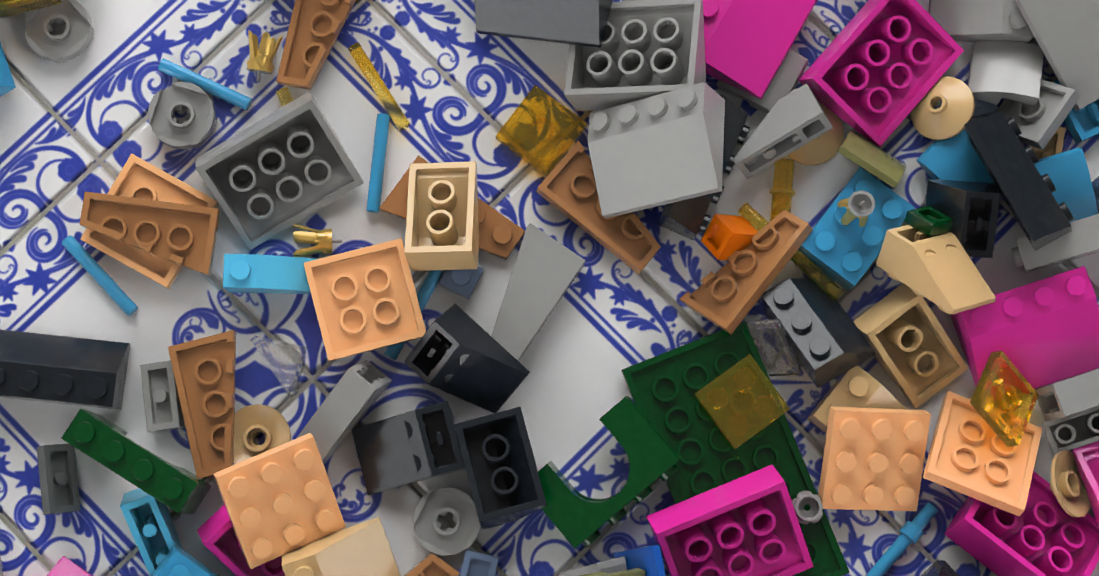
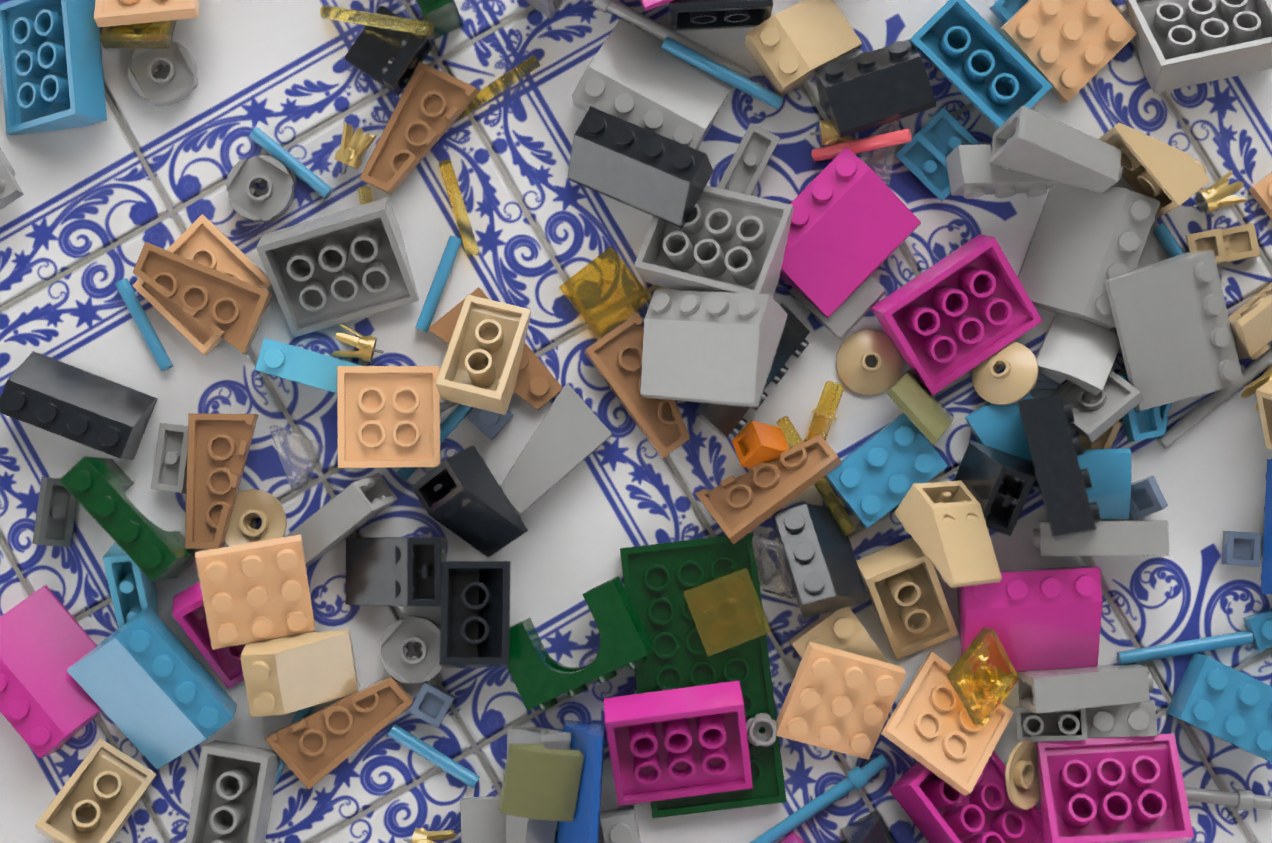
camera: 25 degrees right, 5 degrees up
light grey slope [733,83,833,179] -> none
light grey piece [837,190,875,227] -> none
dark green tile [904,206,954,237] -> none

